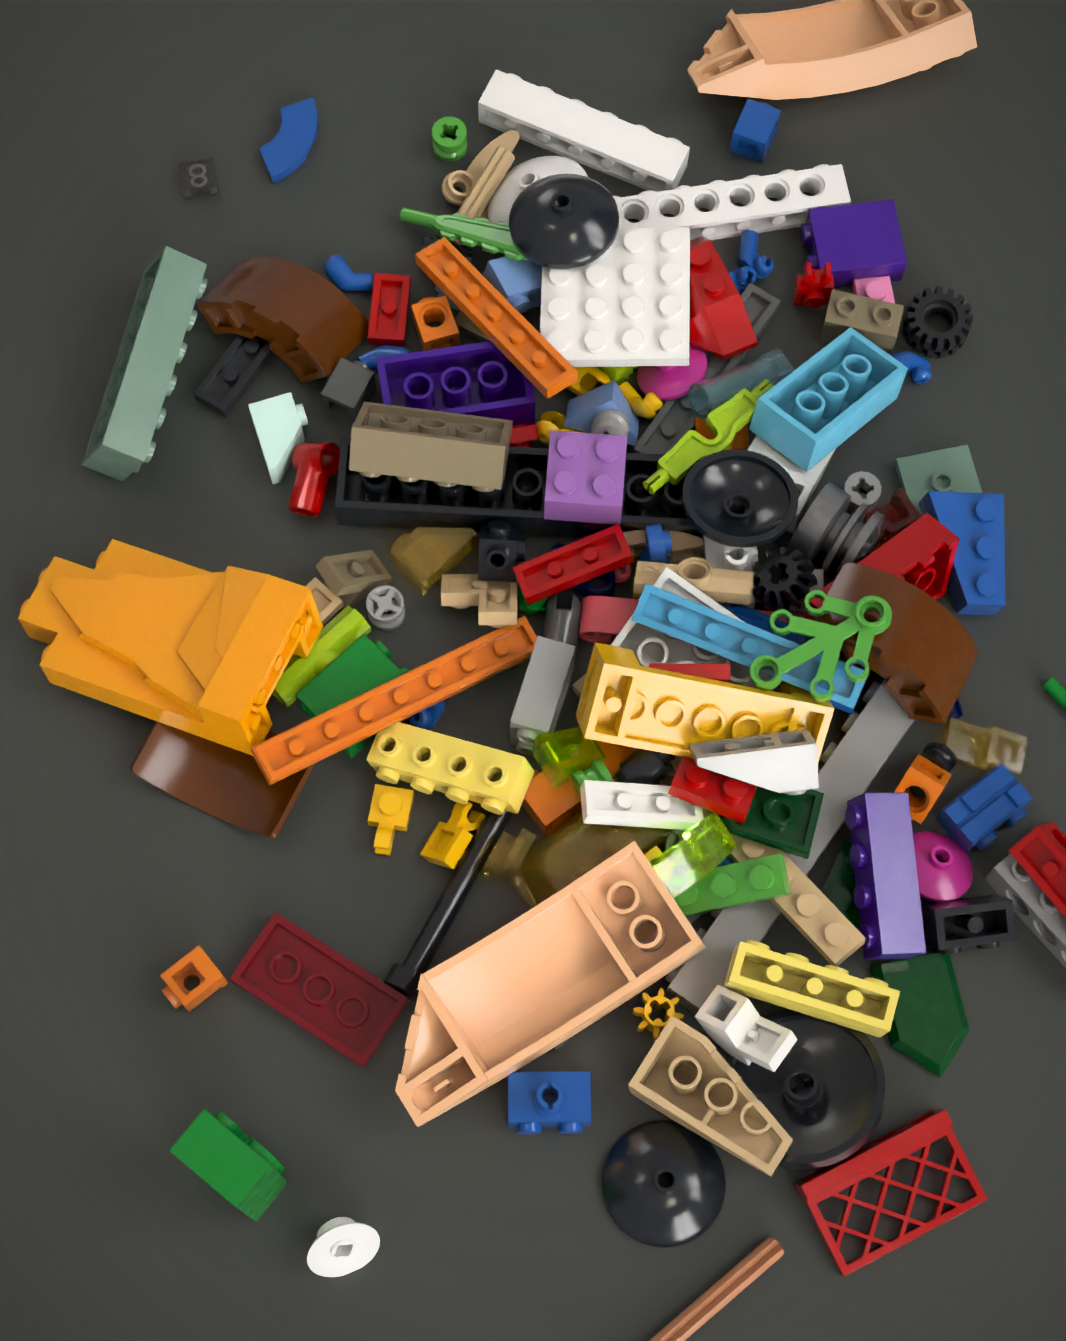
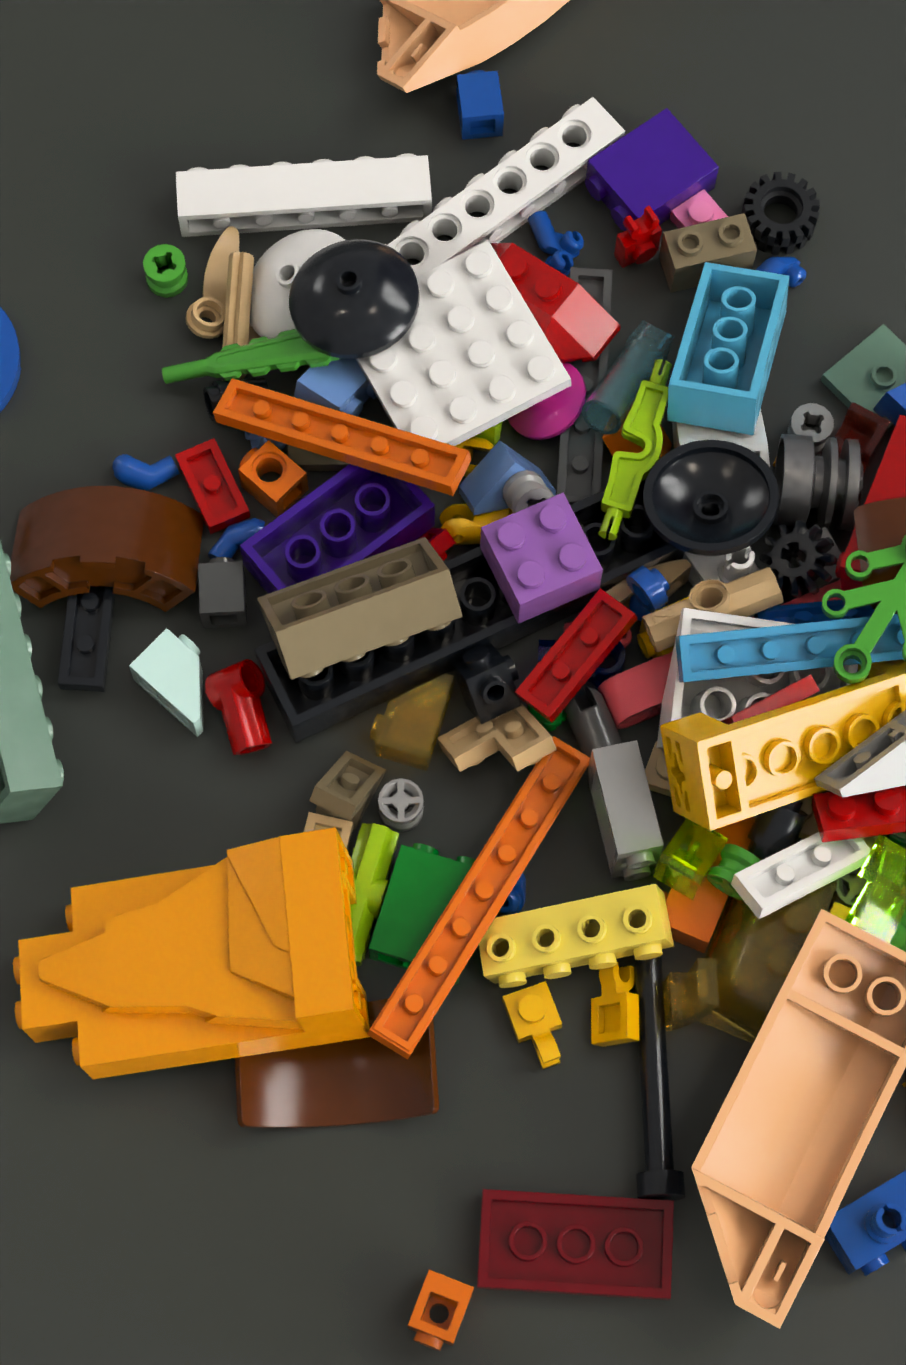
camera: 30 degrees left, 0 degrees up
yellow arm [618,381,663,419] -> none

